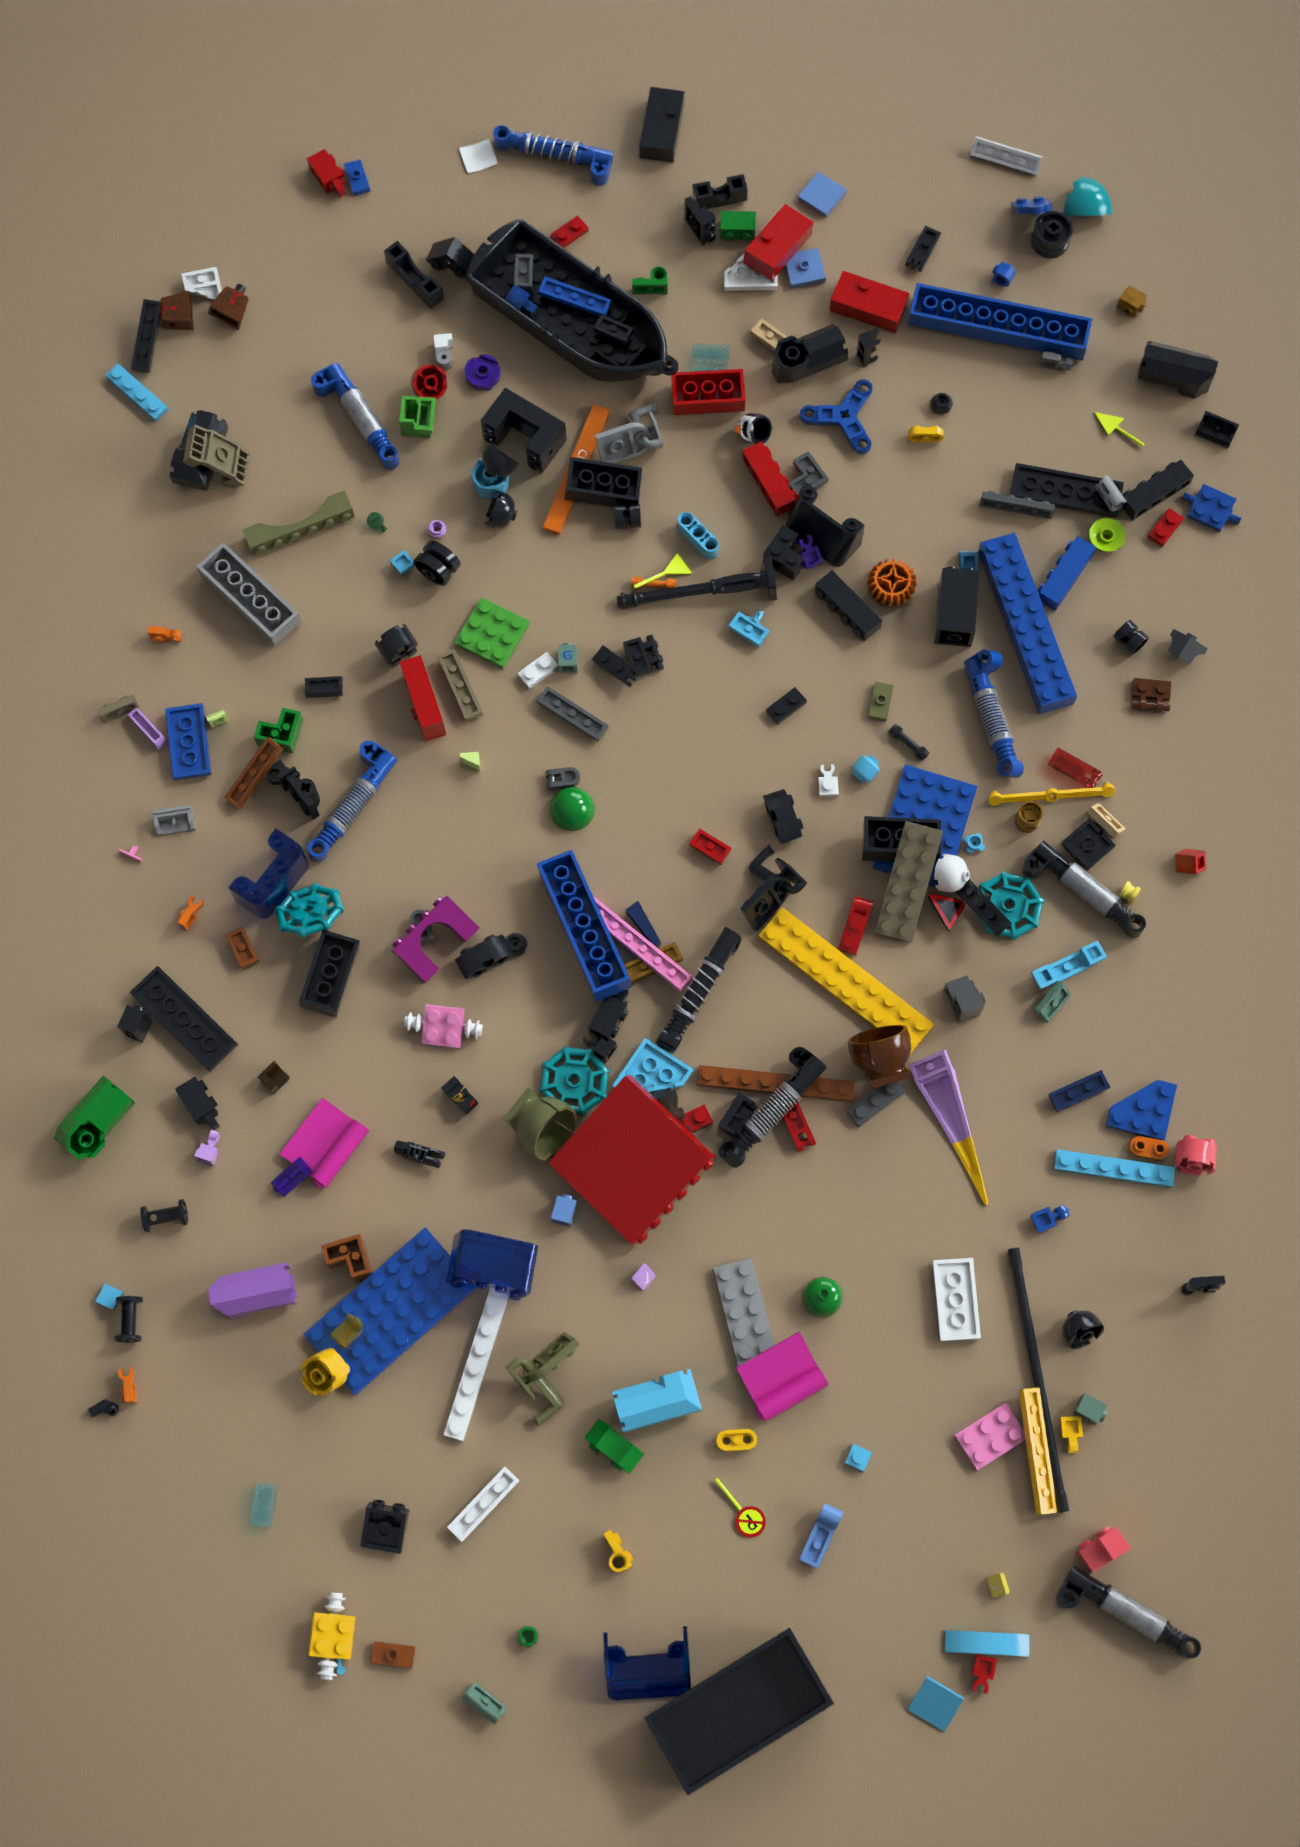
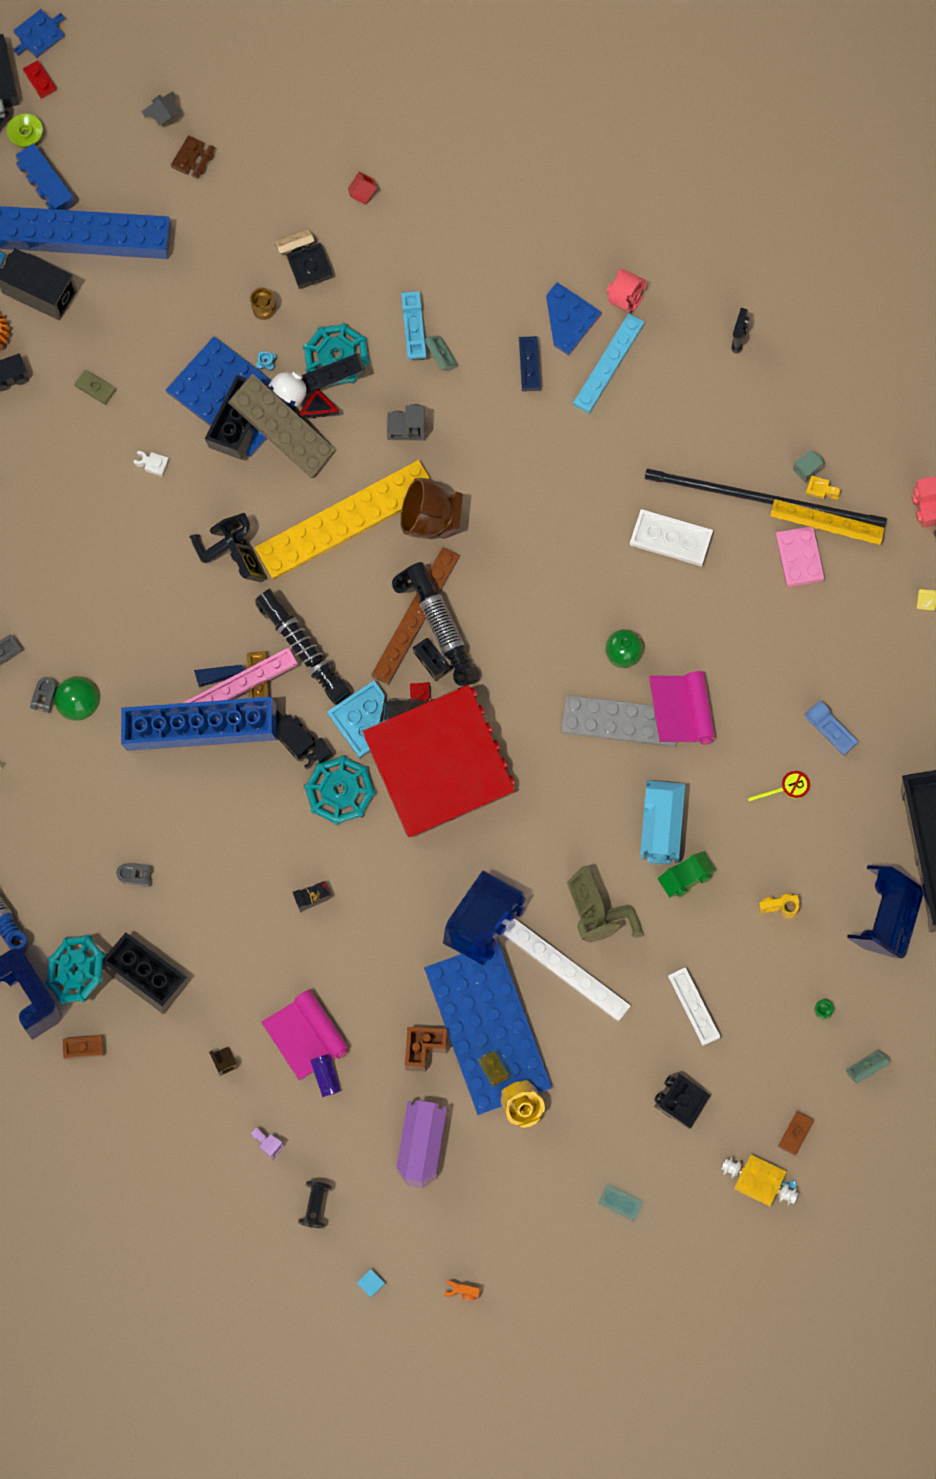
camera: 65 degrees left, 0 degrees up
green brick [54,1076,135,1160] -> none
black arm [88,1399,119,1417] -> none
black hose [114,1296,143,1343] -> none
black brick [117,1005,152,1043] -> none
black plate [129,966,238,1072] -> none
black hinge [175,1077,220,1131] -> none
orange plate [178,895,204,931] -> none
magenta arch [391,896,479,983] -> none
black hinge [394,1140,446,1168] -> none
bright pink plate [404,1004,483,1048] -> none
black brick [455,934,514,979] -> none
olive plate [503,1087,577,1161] -> none
black plate [505,933,528,956] -> none
medium blue brick [551,1194,577,1227] -> none
lavender slope [632,1264,655,1290] -> none
red plate [689,828,731,865] -> none
yellow plate [716,1429,757,1452] -> none
black brick [763,789,803,844] -> none
black plate [766,687,807,725] -> none
red plate [784,1102,816,1152] -> none
red plate [838,896,874,955] -> none
medium azure plate [845,1444,872,1472] -> none
dark grey plate [847,1082,906,1127] -> none
medium azure head [852,755,880,783] -> none
black bar [889,724,930,761] -> none
lavender plate [909,1050,988,1205] -> none
blue piece [964,649,1024,778] -> none
yellow piece [988,782,1115,806] -> none
piece [1022,840,1146,938] -> none
blue plate [1030,1205,1070,1234] -> none
clear red plate [1048,747,1103,788] -> none
black cylinder [1062,1310,1104,1349] -> none
black wheel [1113,620,1149,655] -> none
light yellow wheel [1118,881,1141,905] -> none
orange plate [1129,1136,1169,1161] -> none

